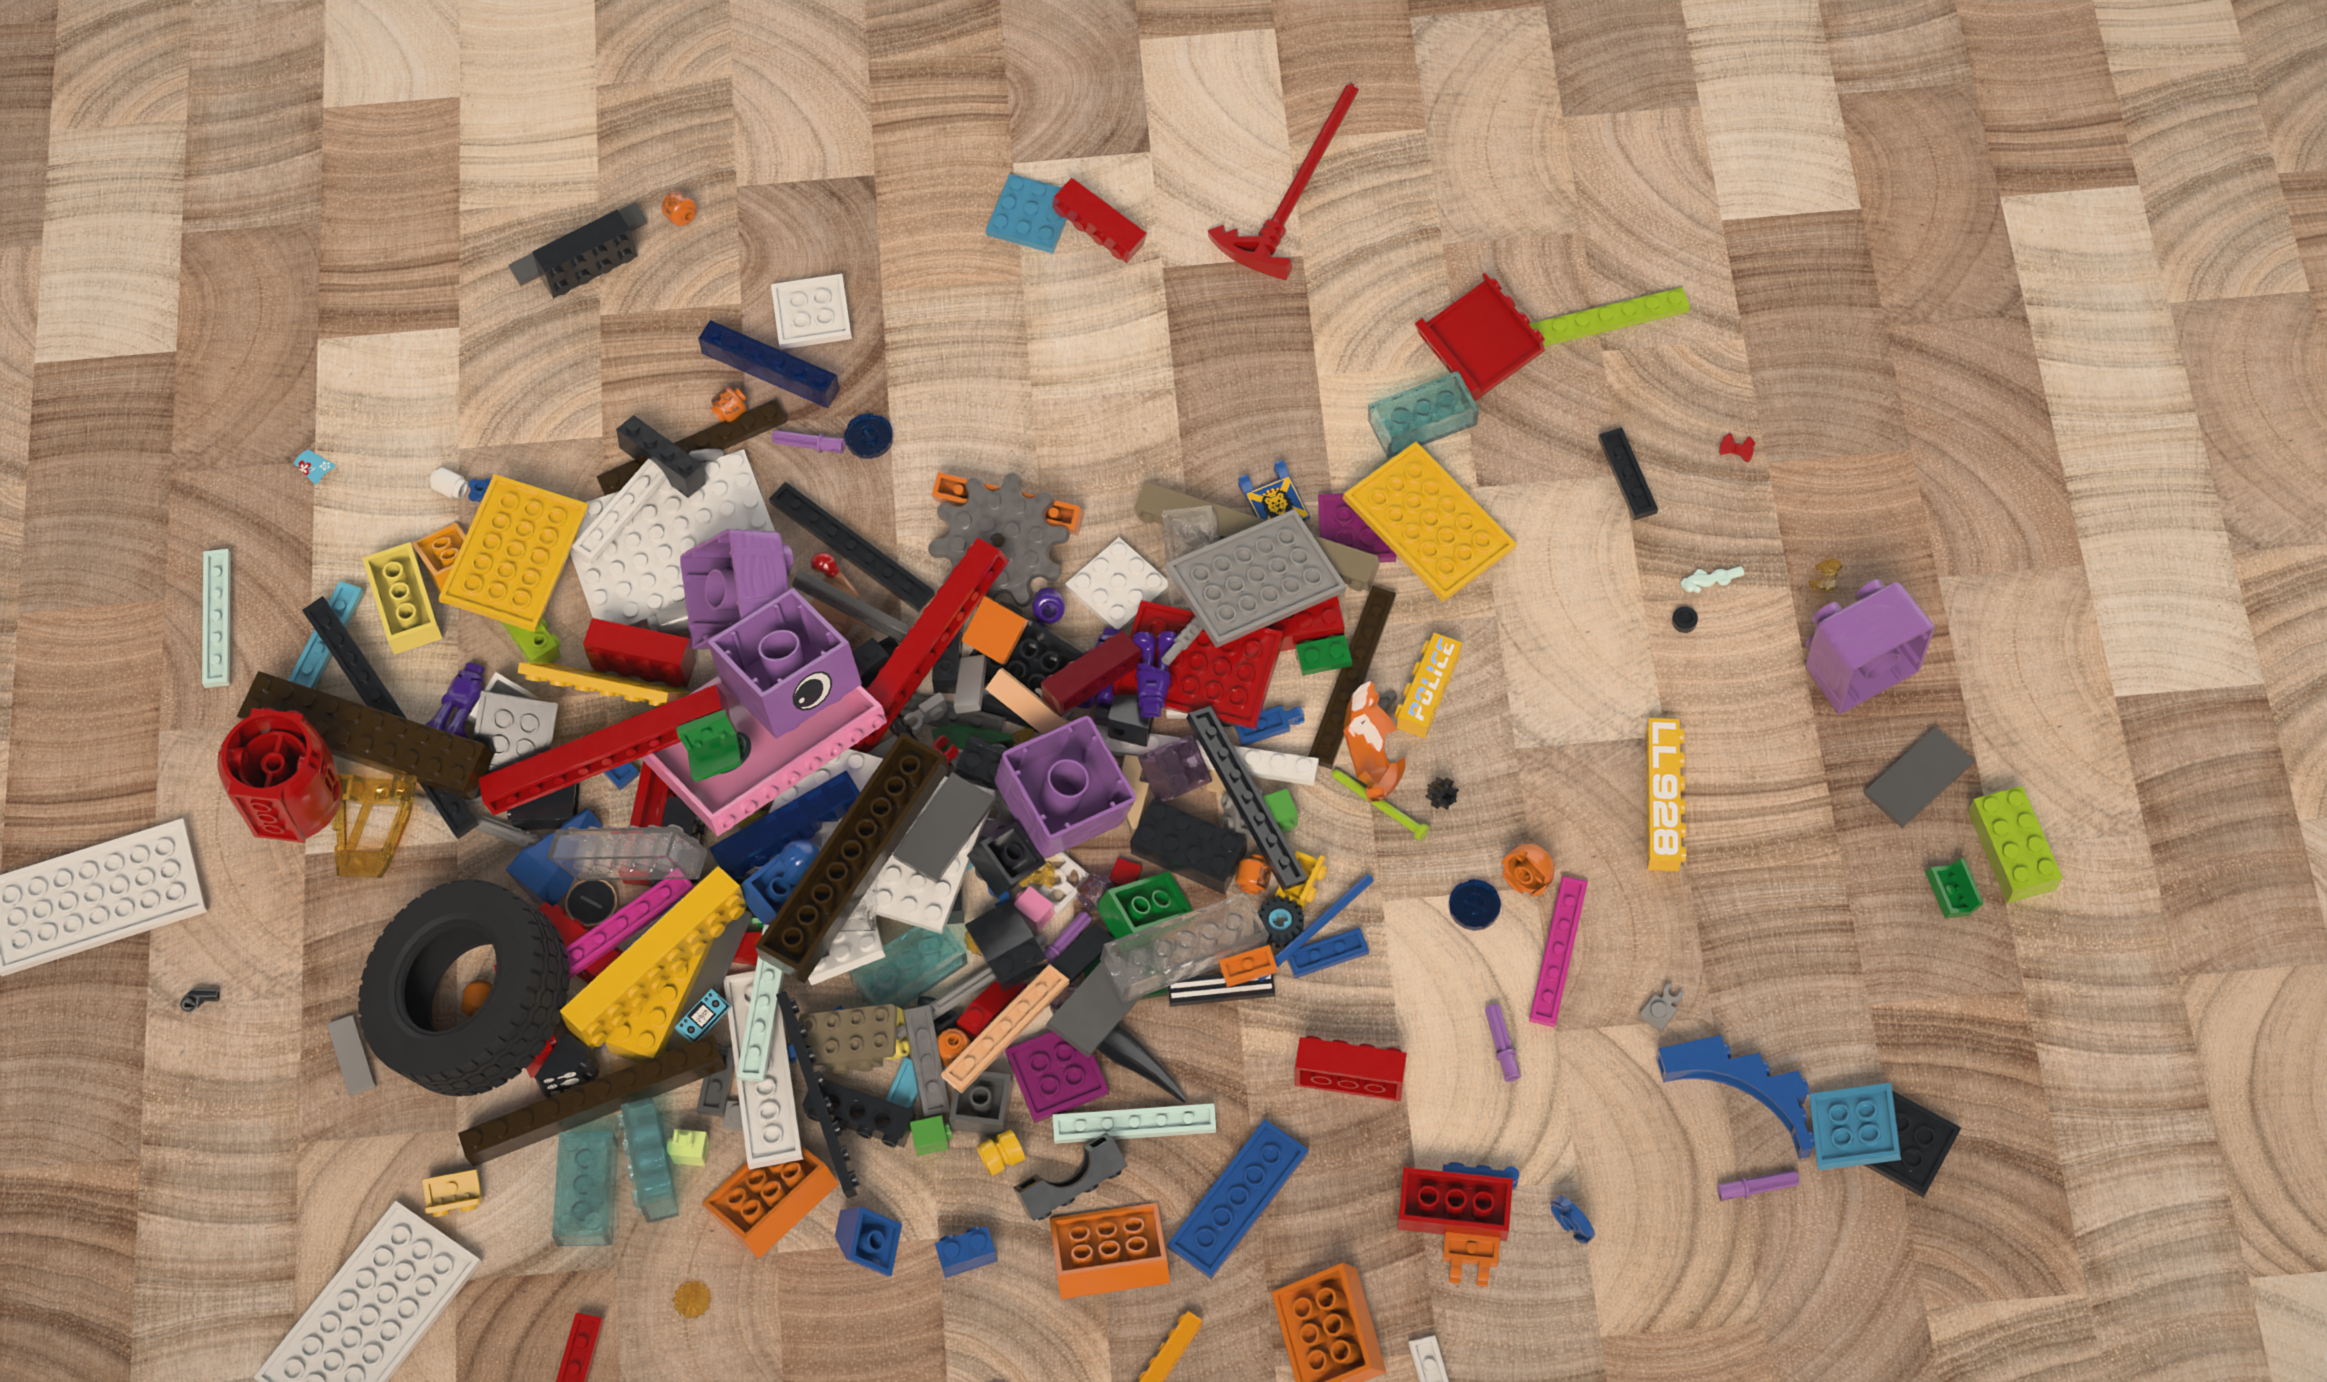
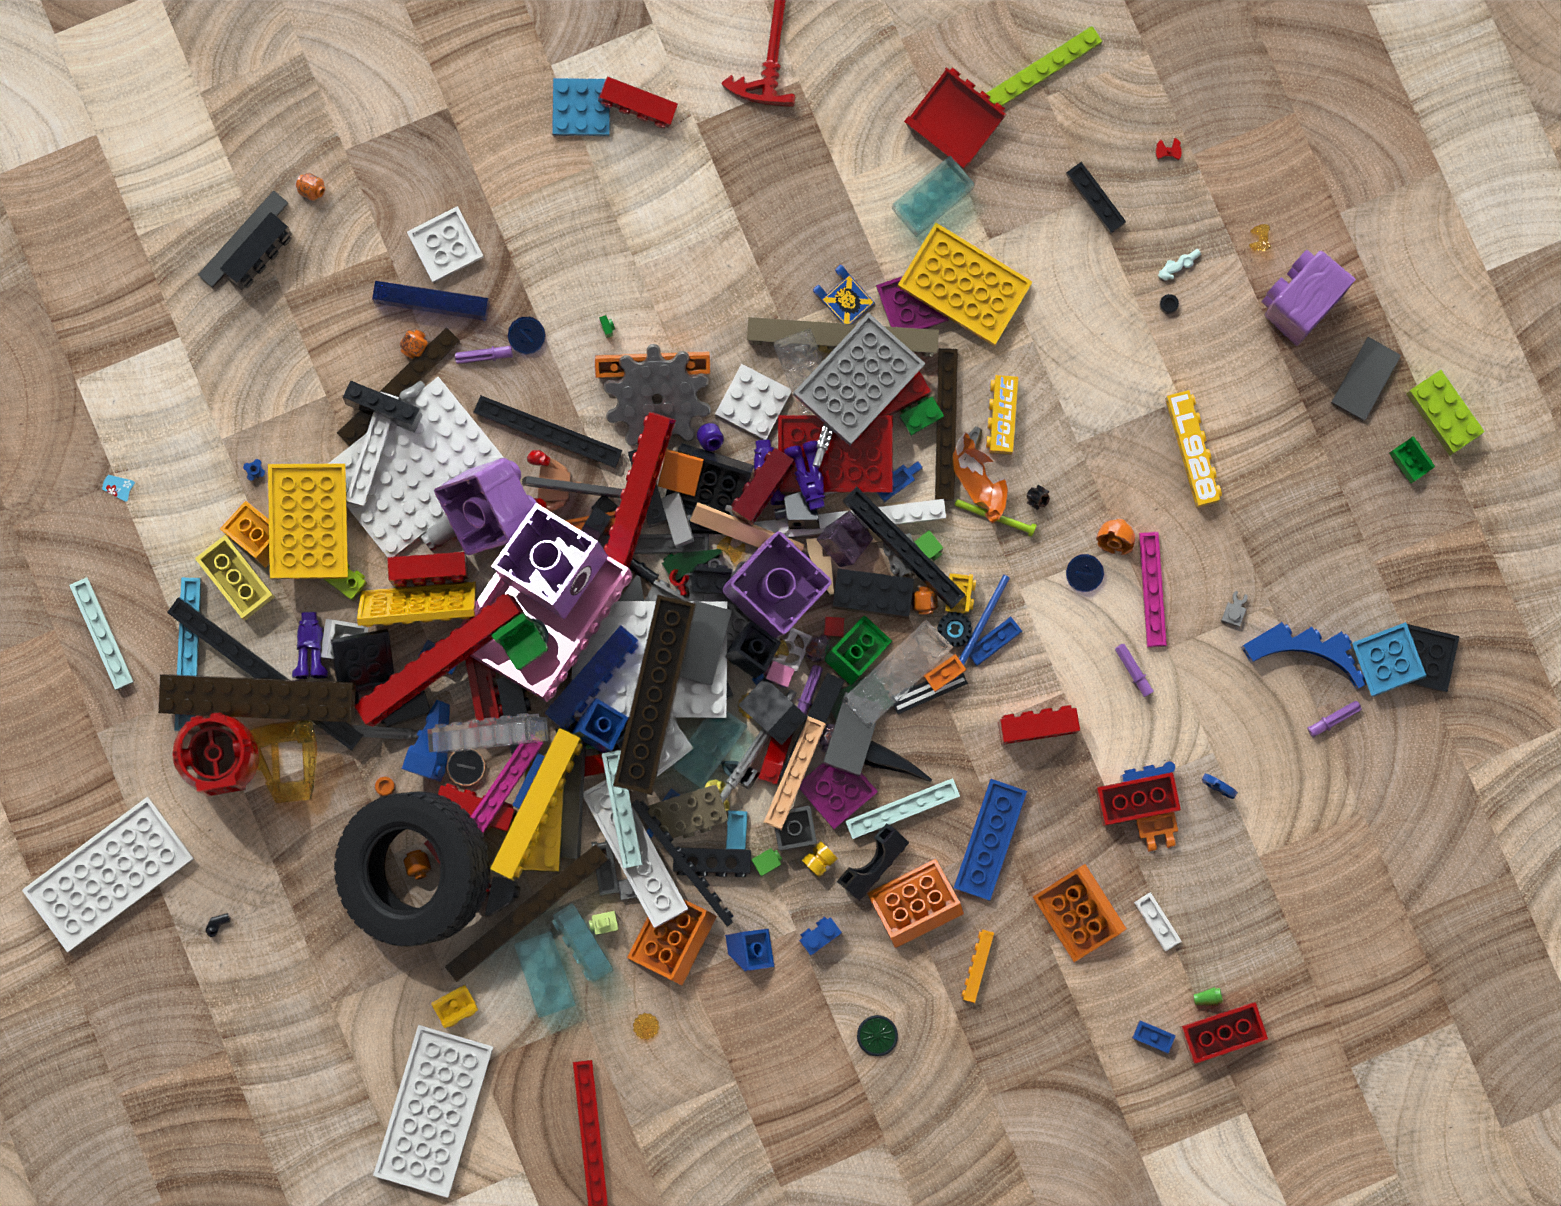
camera: 25 degrees left, 20 degrees up
light grey tile [327,1015,376,1097] -> none
white brick [430,467,468,499] -> none
tile [674,988,731,1043] -> none
blue hair [781,840,820,884] -> none
flat silver plate [902,1005,950,1116] -> none
light grey plate [904,692,947,734] -> none
orange head [937,1029,970,1067] -> none
none -> green plate [599,315,615,338]

